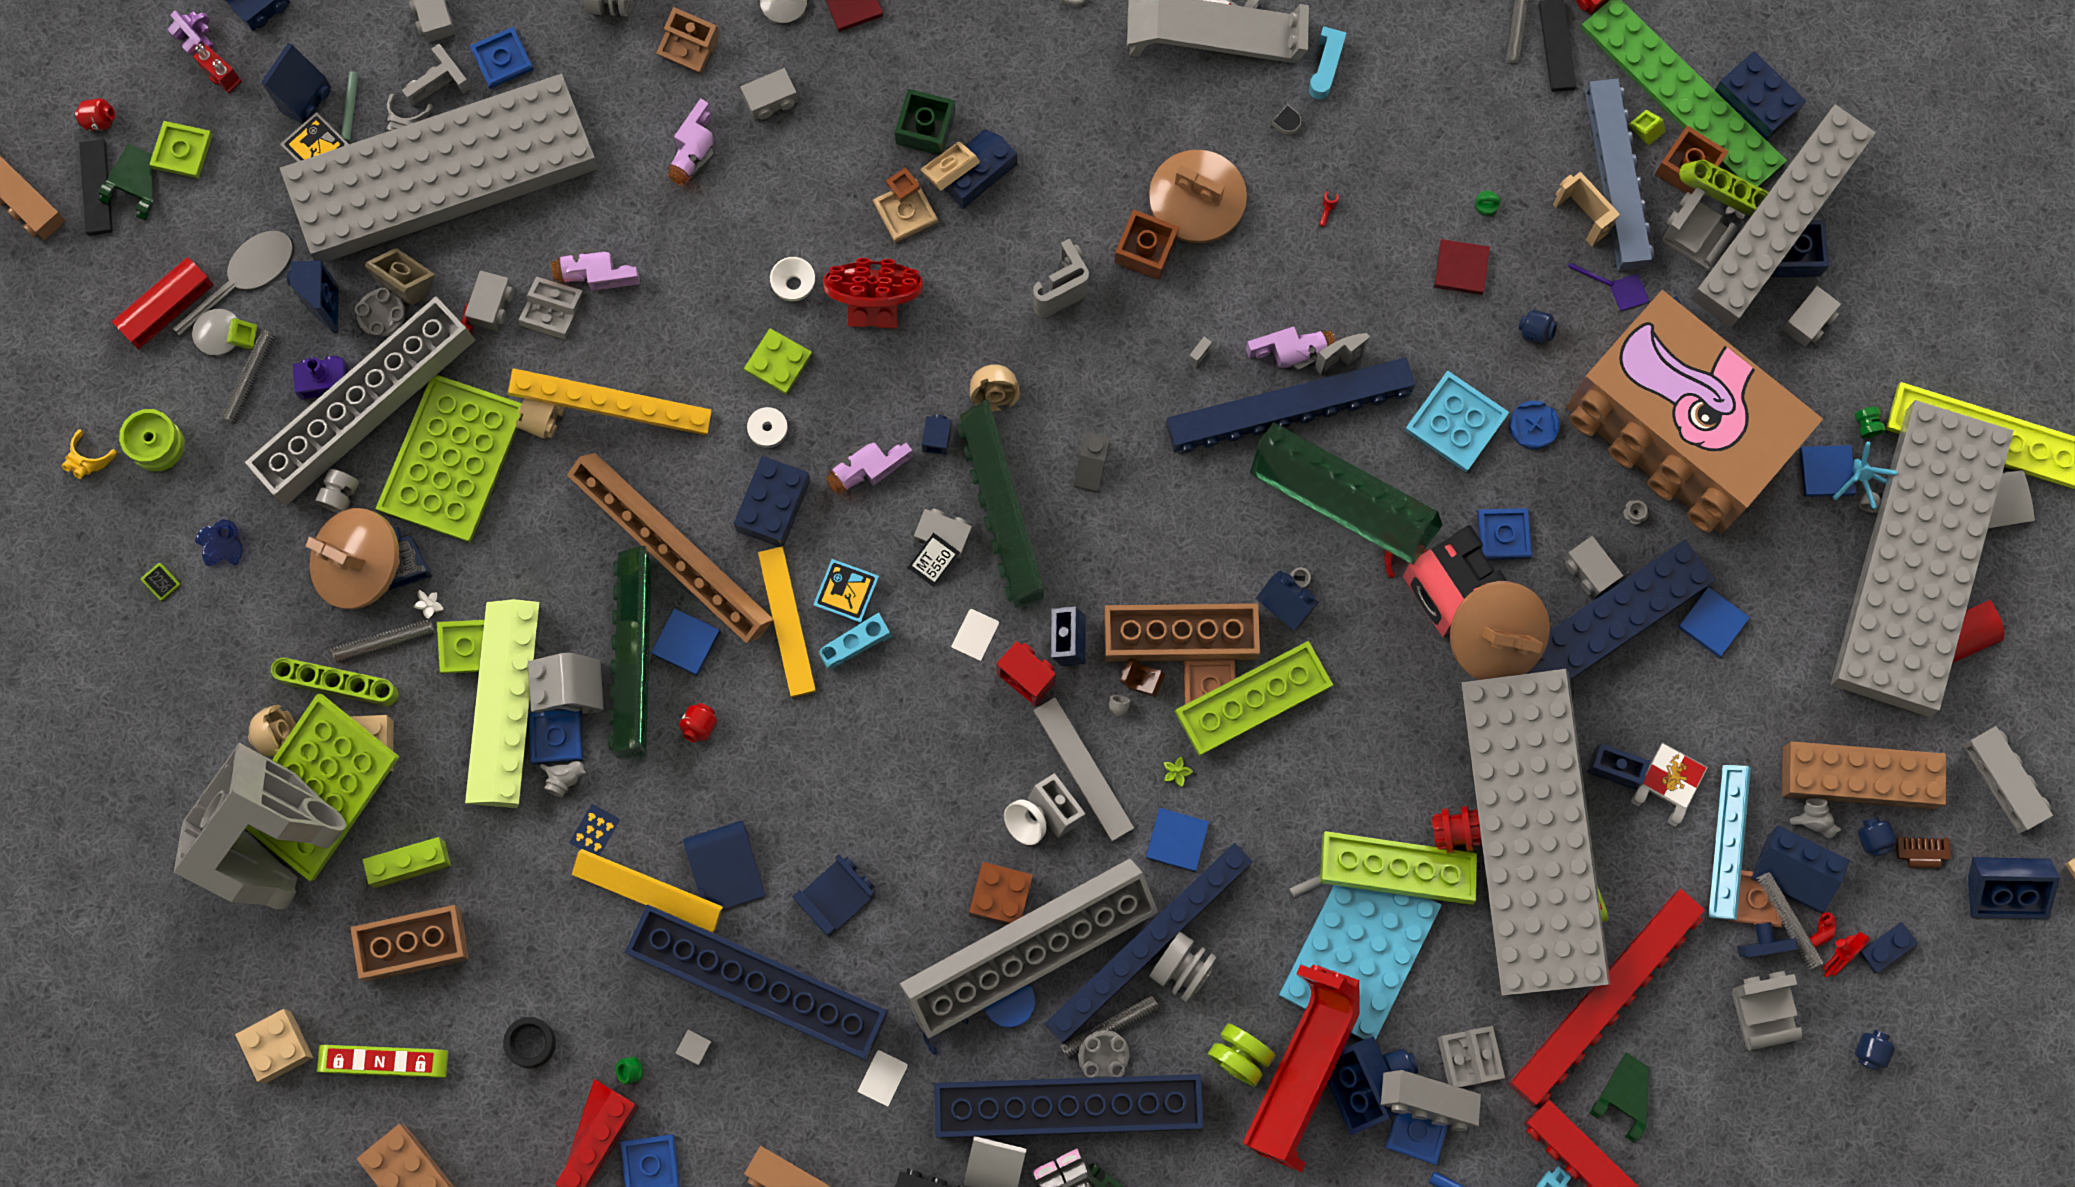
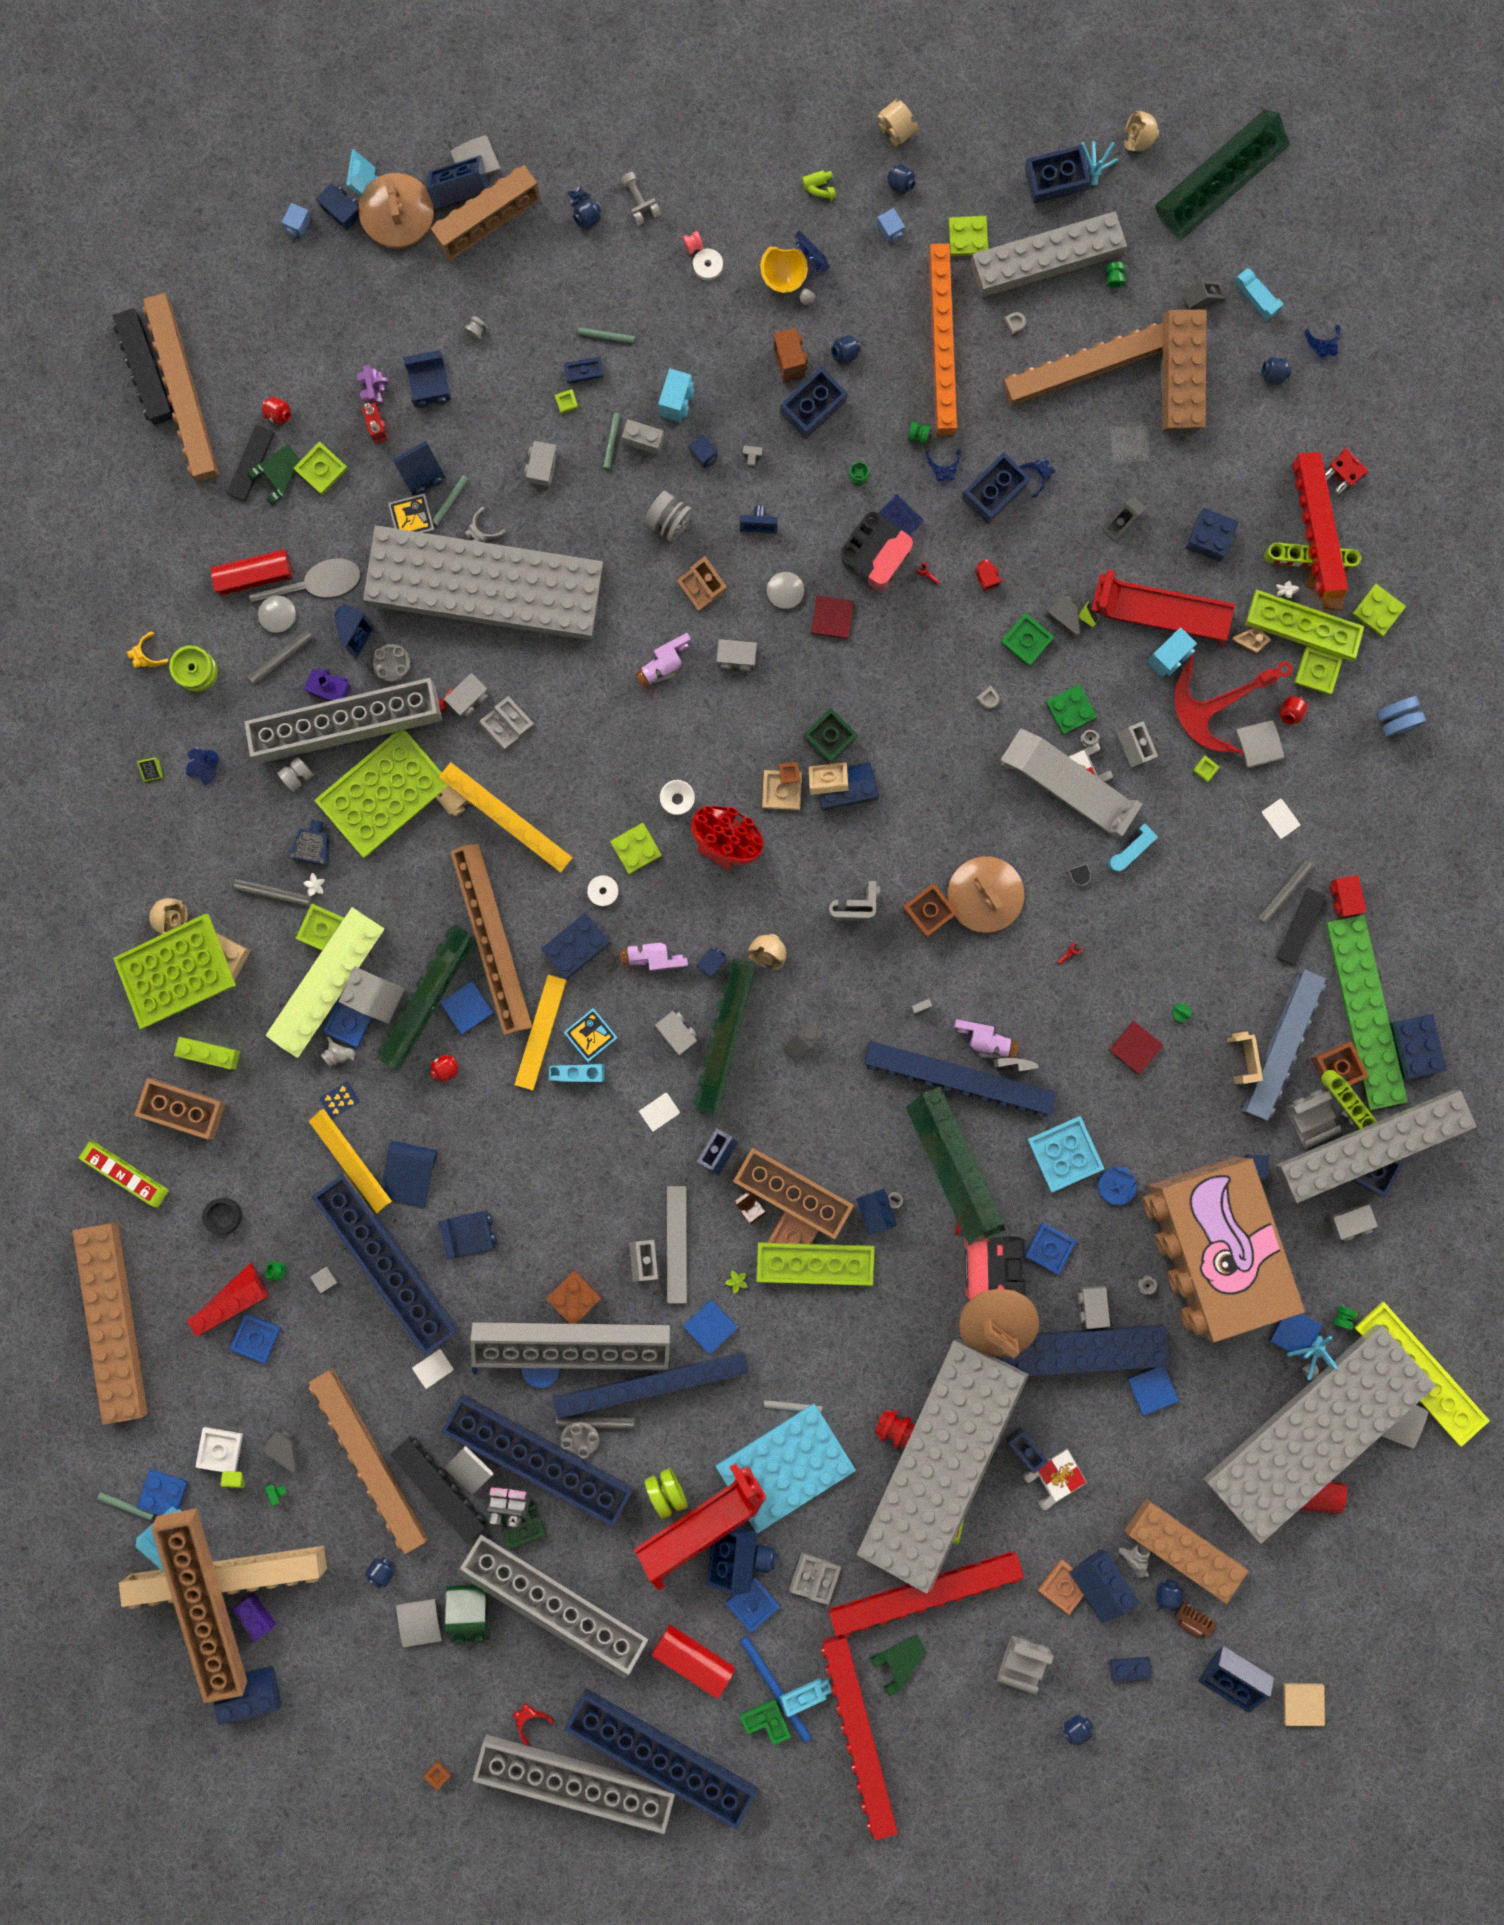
camera: 30 degrees right, 10 degrees up
light grey brick [174,743,346,910] -> none
lime tile [226,318,257,350] -> none
tan brick [235,1009,313,1084] -> none
lime beam [271,658,399,706] -> none
medium nougat bracket [305,508,400,610] -> none
dark tan slope [365,248,435,305] -> none
light grey bracket [402,44,471,107] -> none
blue tile [470,27,534,89] -> none
lavender plate [551,247,640,291] -> none
sticker [908,532,960,587] -> none
red brick [996,641,1056,707] -> none
white piece [1004,800,1047,845] -> none
light grey hinge [1109,695,1130,716] -> none
light grey wheel [1149,932,1216,1002] -> none
lime plate [1320,831,1477,905] -> none
light grey brick [1381,1070,1481,1131] -> none
dark blue head [1519,310,1558,345] -> none
dark purple piece [1568,263,1649,311] -> none
lime slope [1629,110,1666,145] -> none
tile [1709,765,1751,920] -> none
dark blue tile [1737,922,1798,958] -> none
light grey axle [1756,872,1823,969] -> none
red arm [1808,912,1836,949] -> none
red piece [1823,932,1870,977] -> none
light grey brick [1963,726,2053,834] -> none

